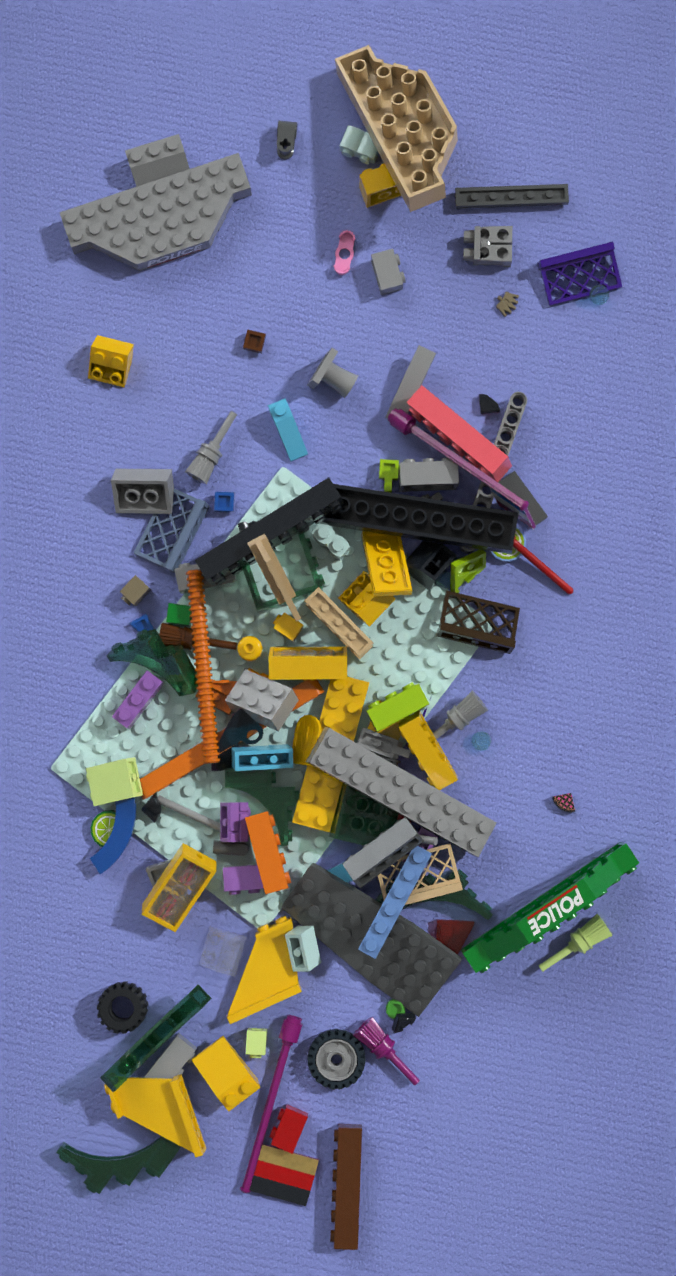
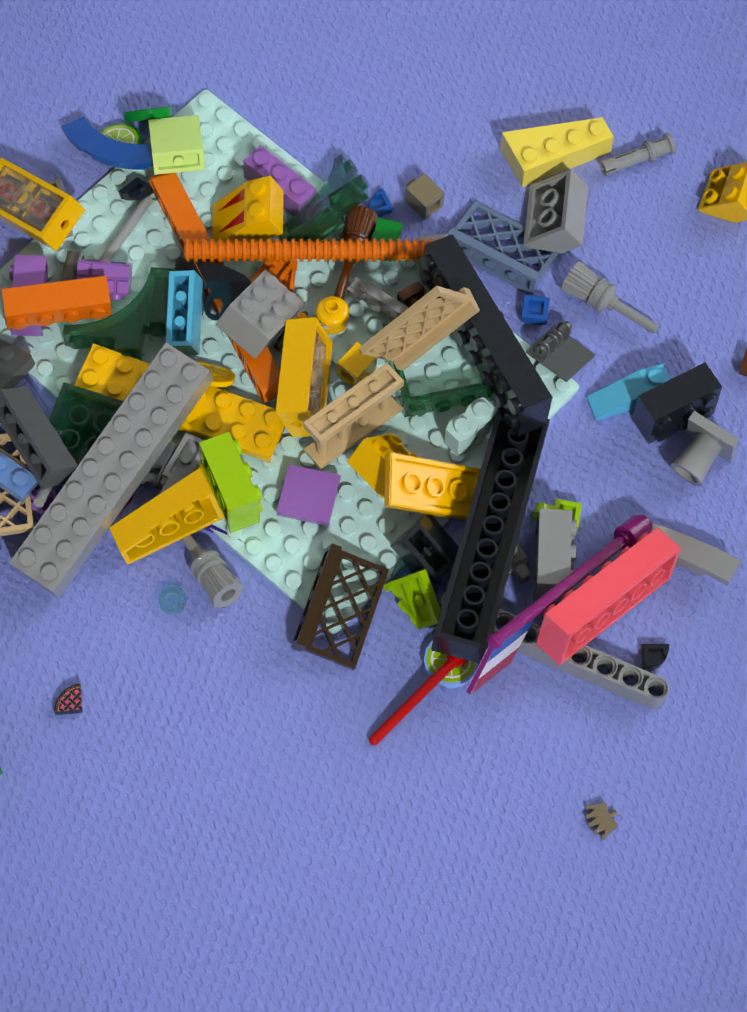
camera: 90 degrees right, 20 degrees down
dark grey tile [499,471,548,525] -> none
none -> green tile [123,107,173,123]
none -> yellow slope [212,176,284,241]
none -> medium lavender tile [277,464,341,526]
none -> light grey hinge [347,277,409,322]
none -> reddish brown plate [397,281,424,307]
none -> light yellow wedge [500,117,614,187]
none -> dark grey hinge [525,321,595,382]
none -> dark tan piece [585,802,618,840]
none -> light grey pin [600,133,676,176]
none -> black brick [632,362,722,444]

